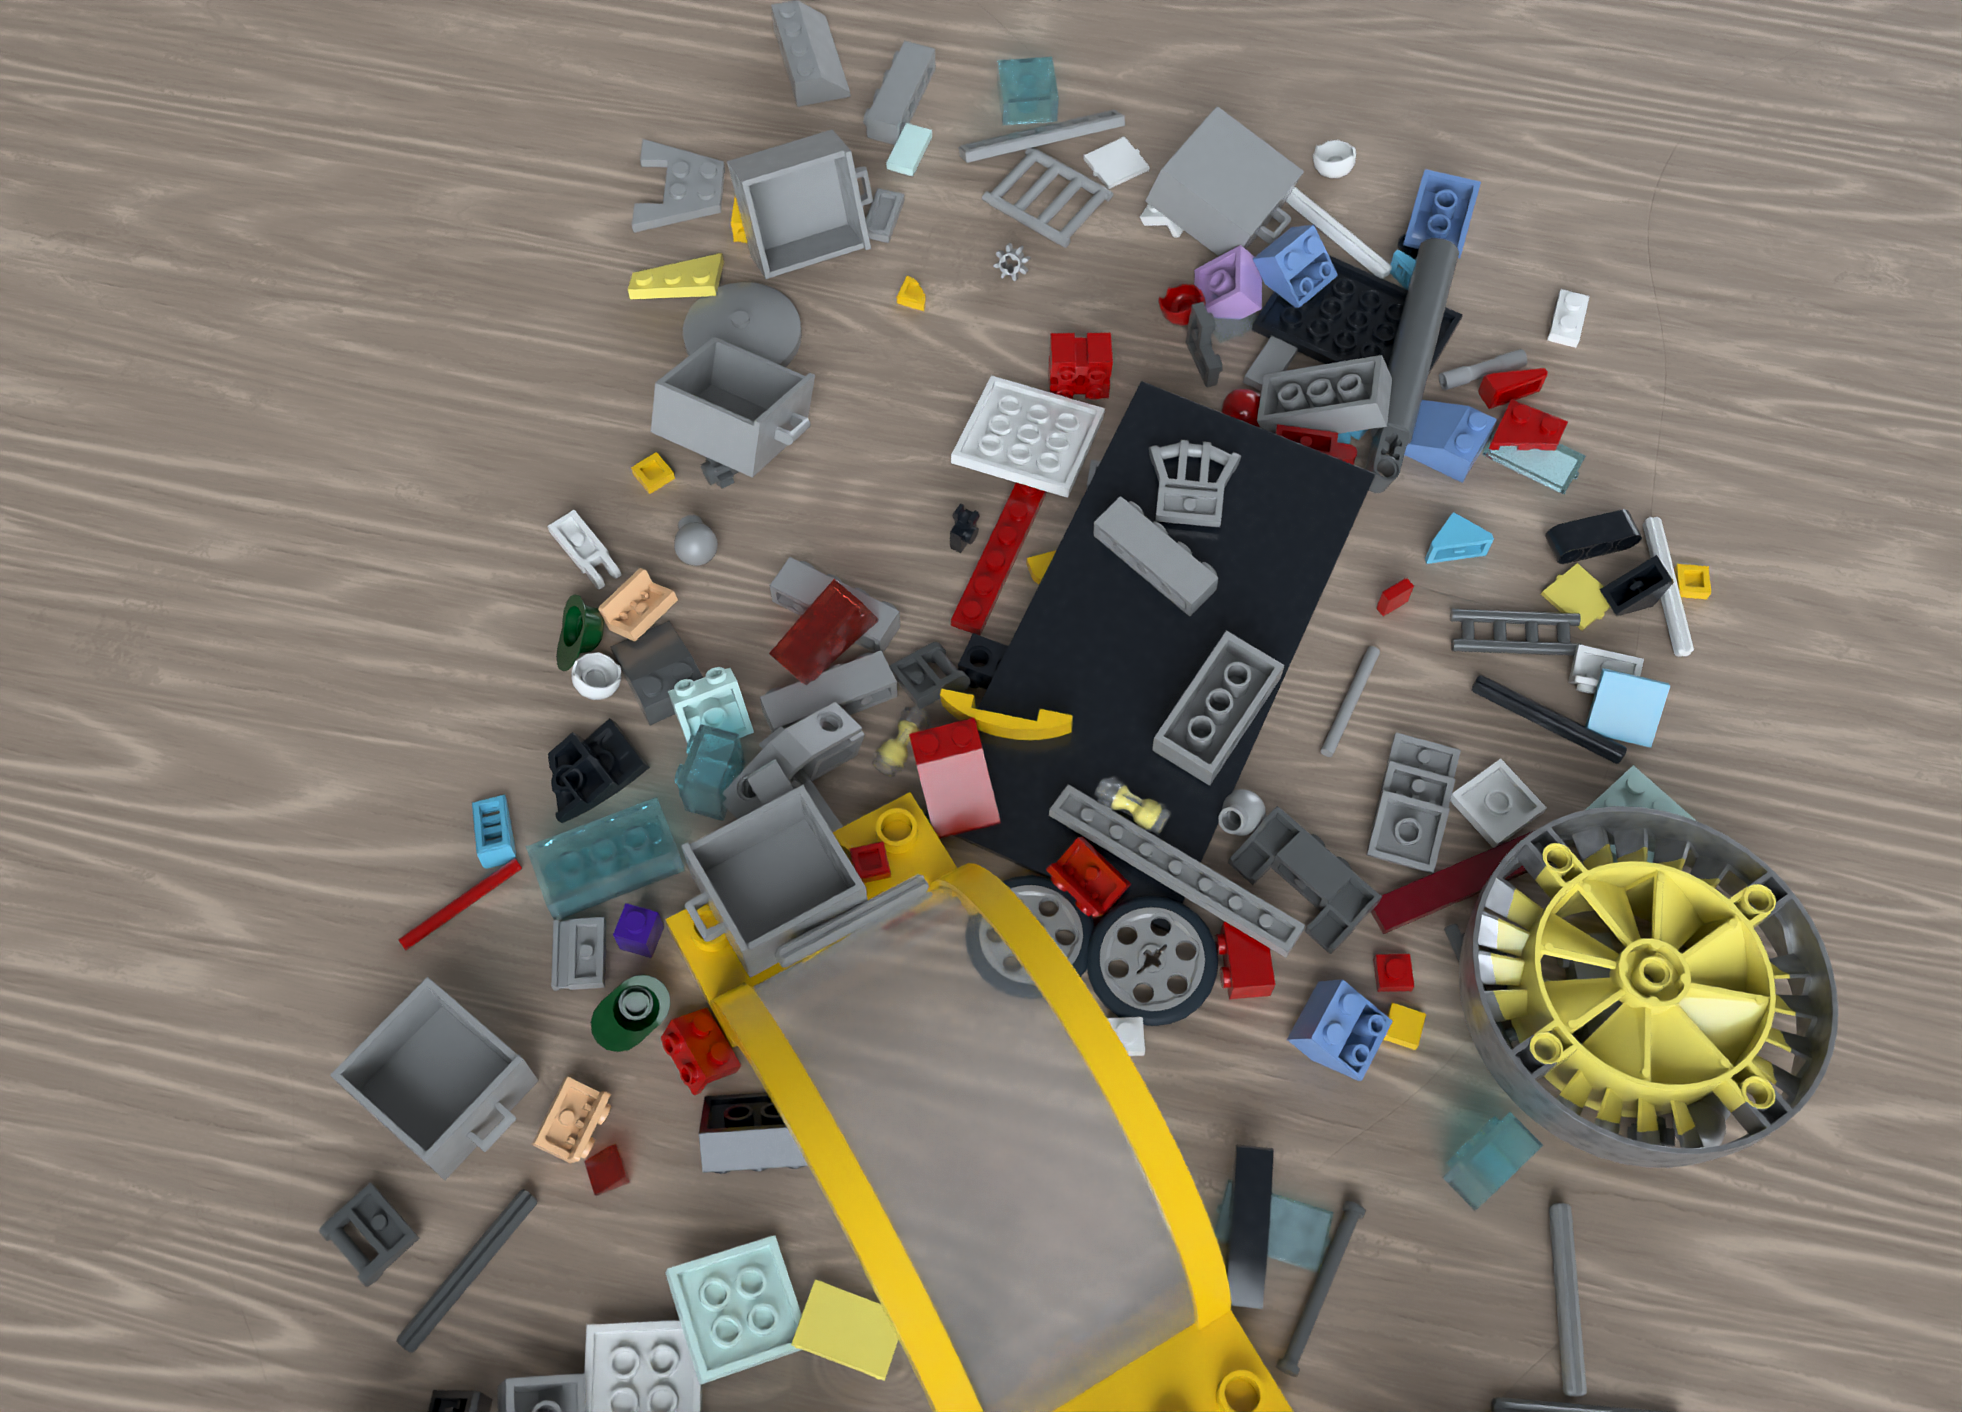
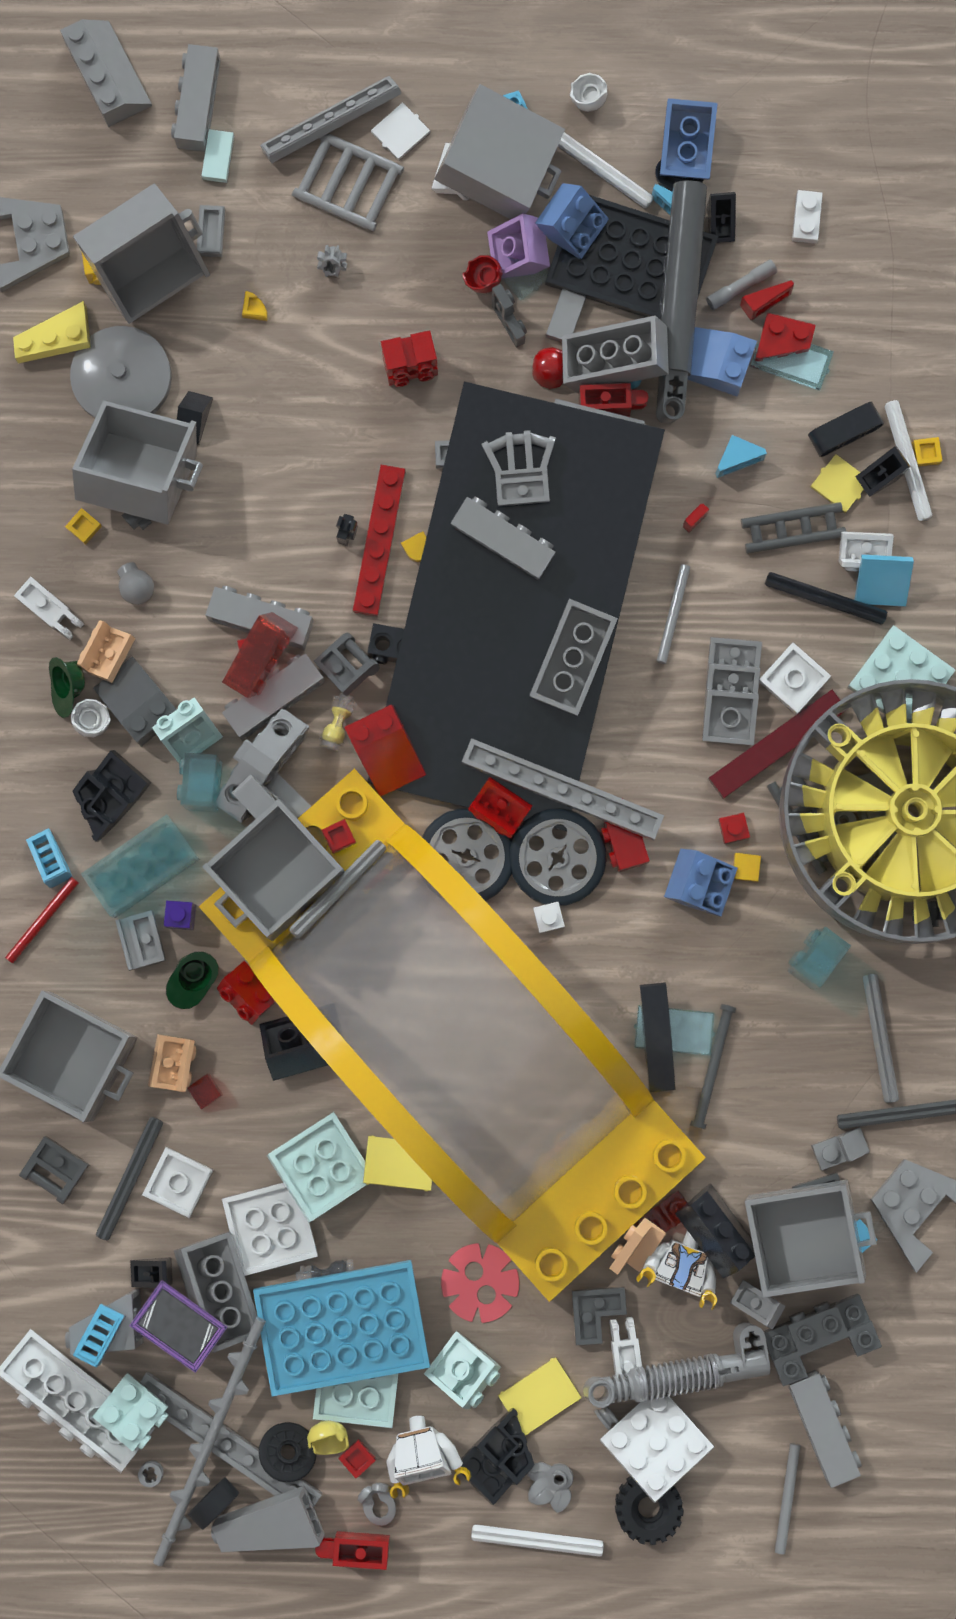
camera: 10 degrees left, 20 degrees up
yellow slope [940,689,1073,740] -> none
white plate [951,376,1105,498] -> none
clear light blue brick [997,57,1059,125] -> none
clear piece [1094,775,1171,835] -> none
light grey piece [1219,789,1266,836] -> none
dark grey bracket [1228,806,1382,955] -> none
none -> white tile [142,1147,213,1218]
none -> black slope [177,391,213,445]
none -> black slope [707,192,736,243]

